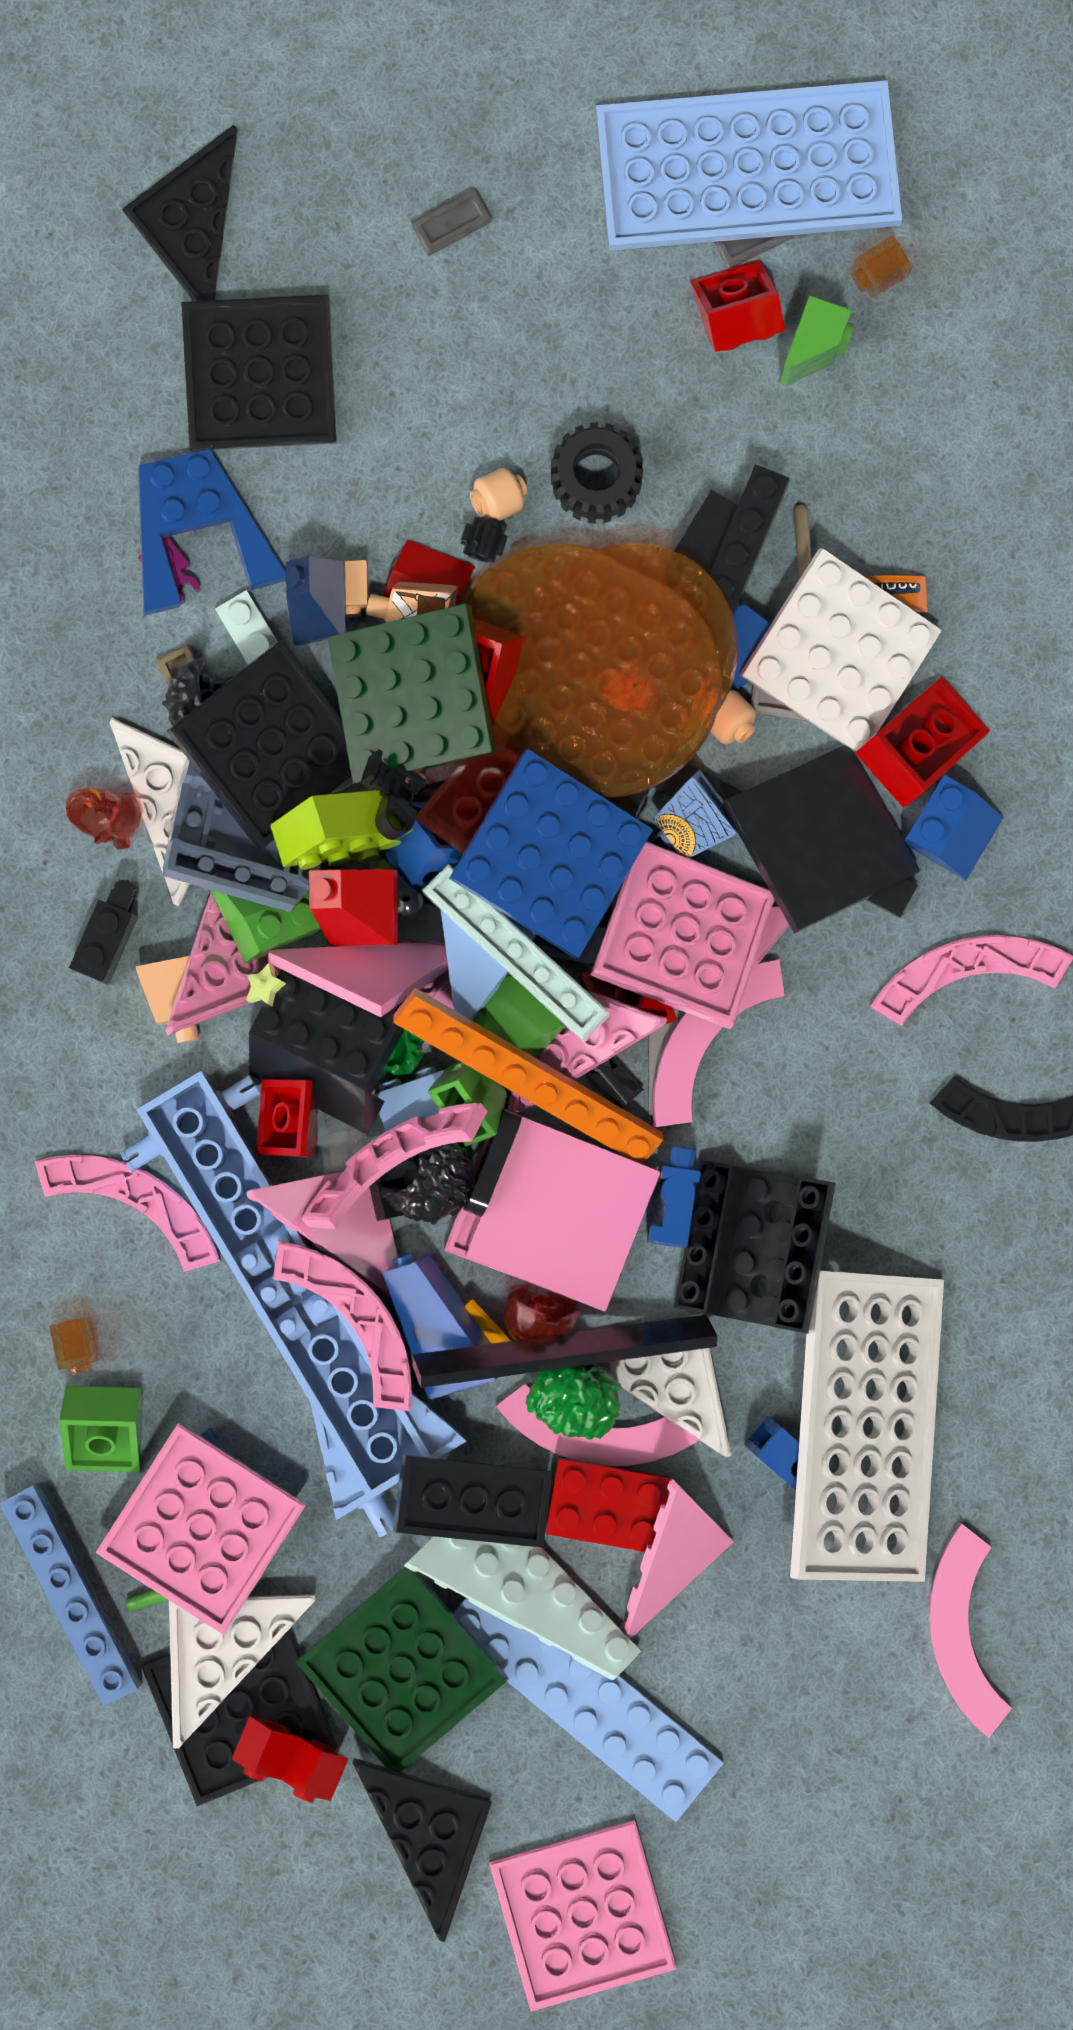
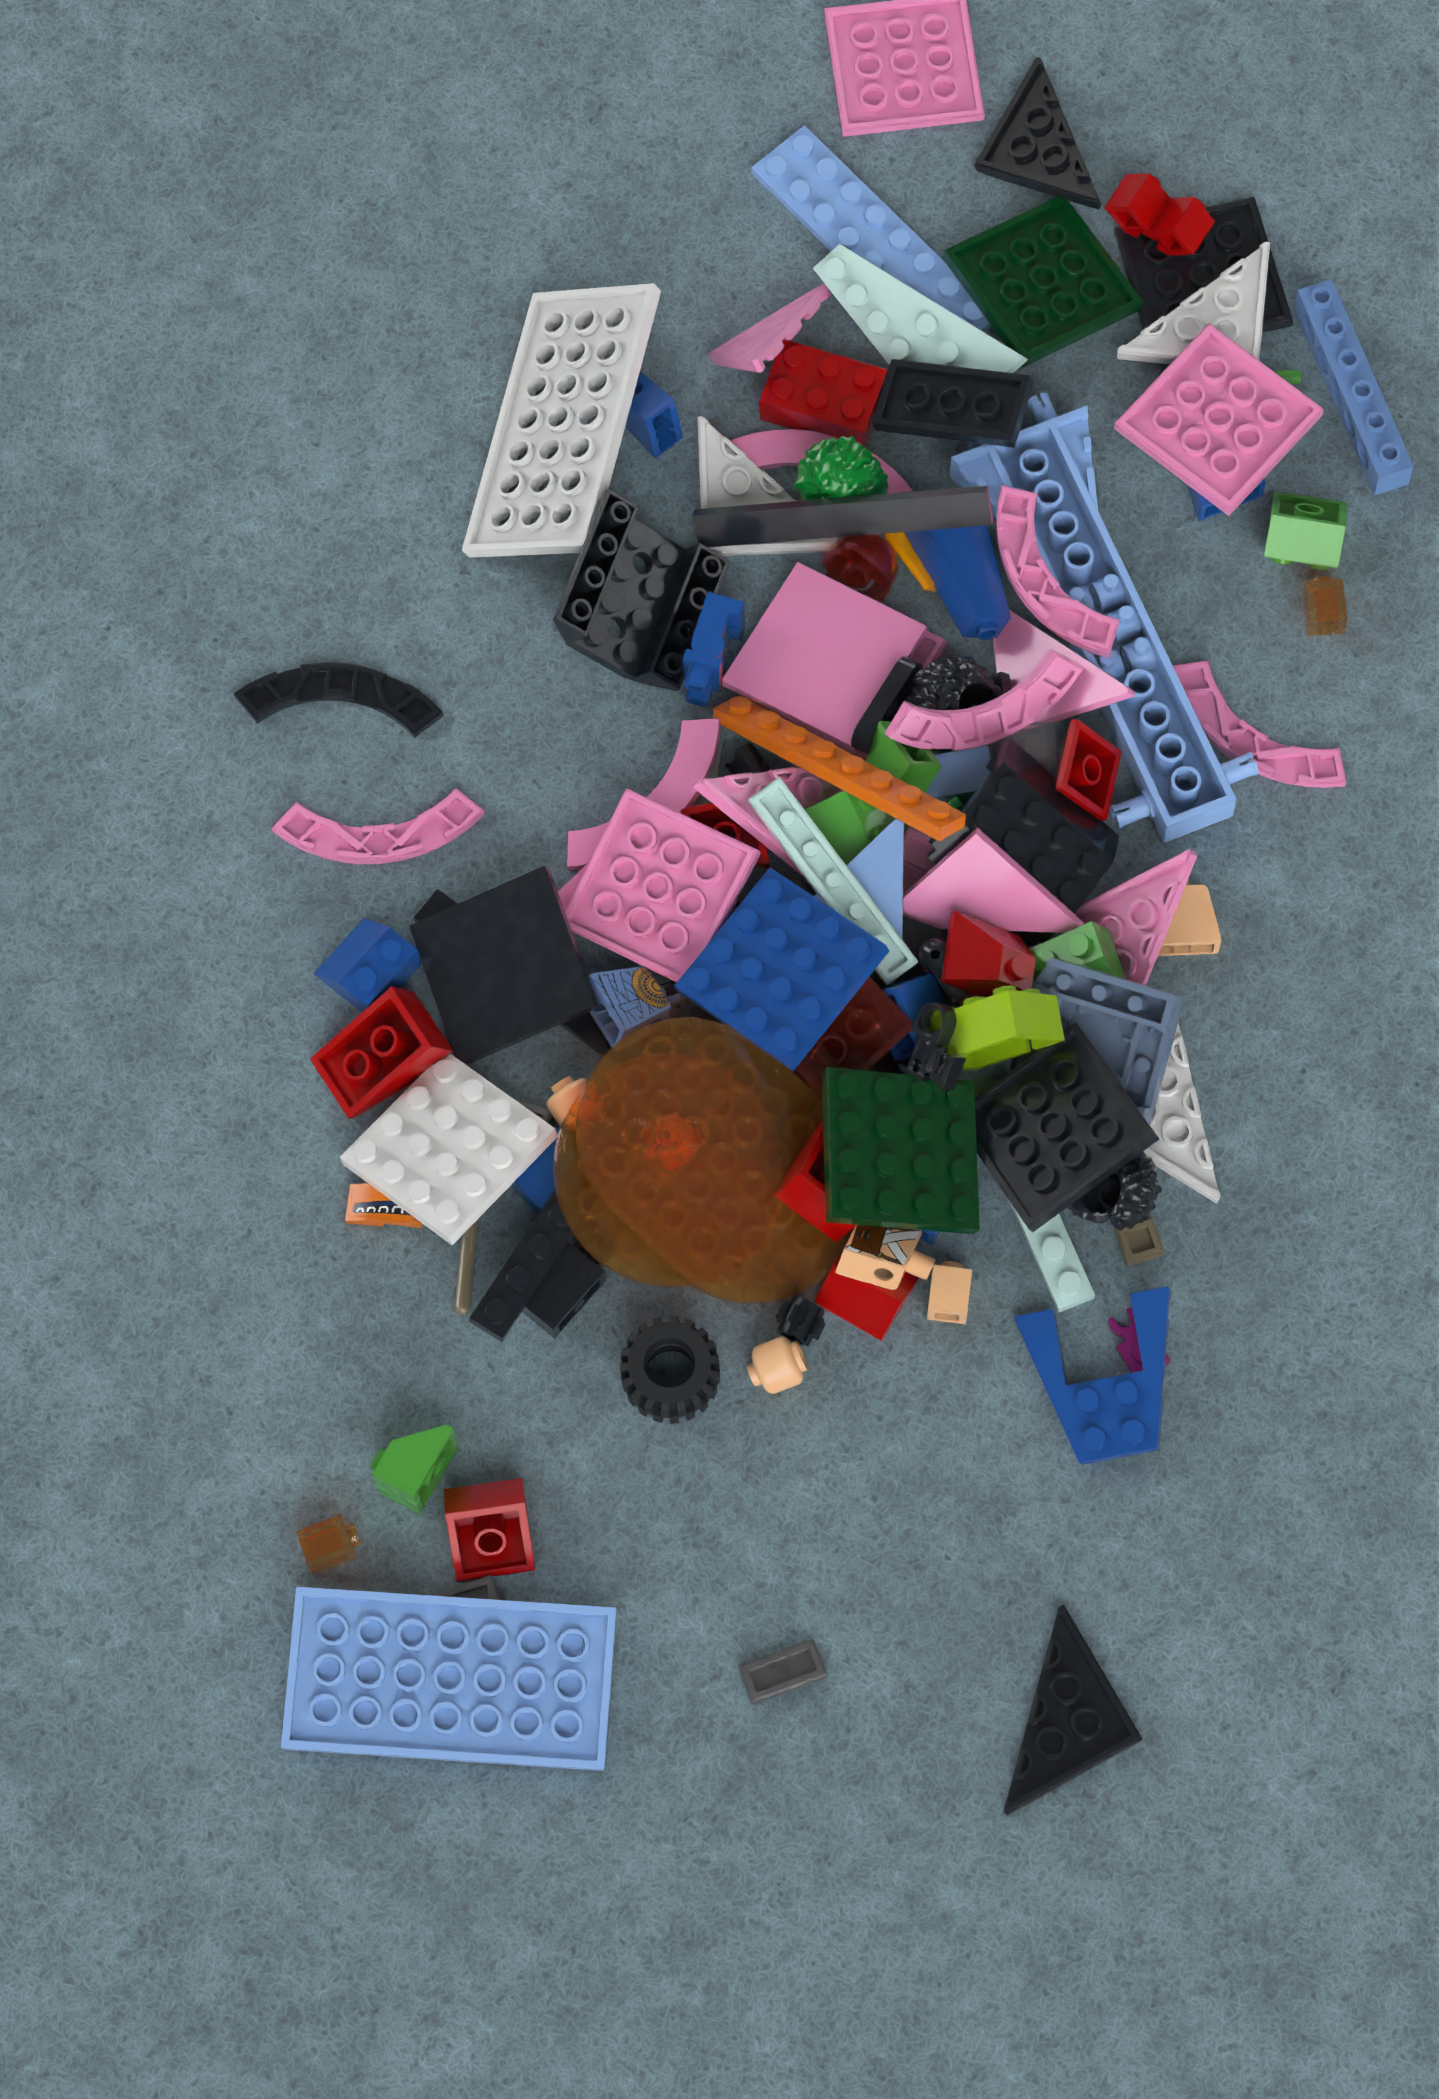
camera: 170 degrees left, 15 degrees down
clear red hair [66,787,142,850] -> none
black hinge [69,879,138,986] -> none
black tile [181,294,337,451] -> none
yellowish green piece [246,963,286,1006] -> none
dark blue slope [285,556,346,646] -> none
bright pink tile [929,1523,1012,1738] -> none

